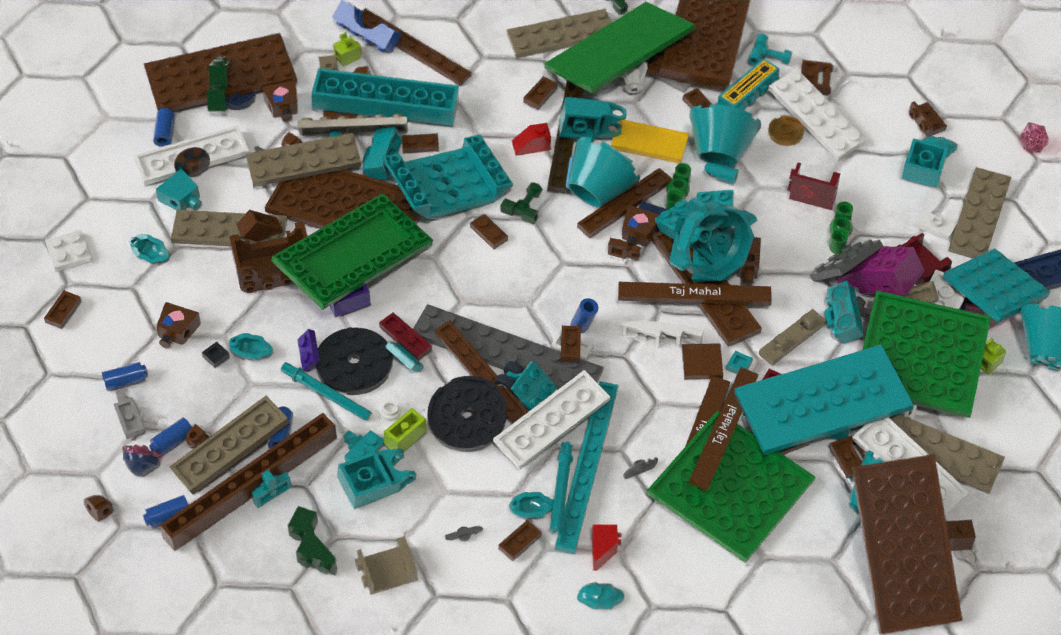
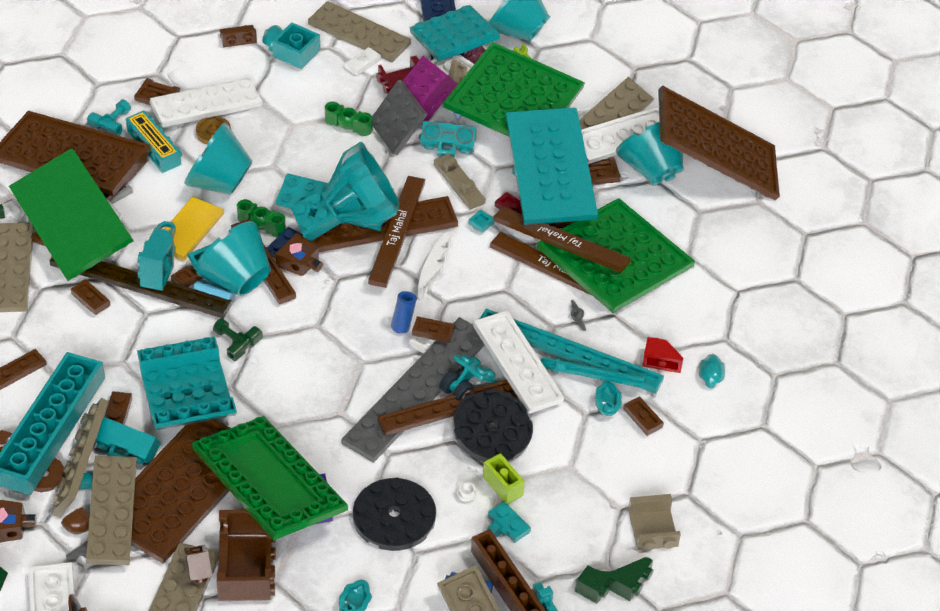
camera: 80 degrees left, 5 degrees down
teal axle [281,362,372,421] -> none
dark purple plate [297,329,320,372] -> none
teal brick [337,449,416,509] -> none
dark red plate [379,312,432,361] -> none
teal tile [385,341,424,372] -> none
dark grey piece [445,526,483,541] -> none
reddish brown plate [470,214,508,250] -> none
red slope [512,123,551,156] -> none
reddish brown plate [608,237,641,260] -> none
reddish brown tile [682,343,723,380] -> none
reddish brown plate [683,88,712,109] -> none
teal hinge [704,163,739,185] -> none
dark red panel [787,162,841,210] -> none

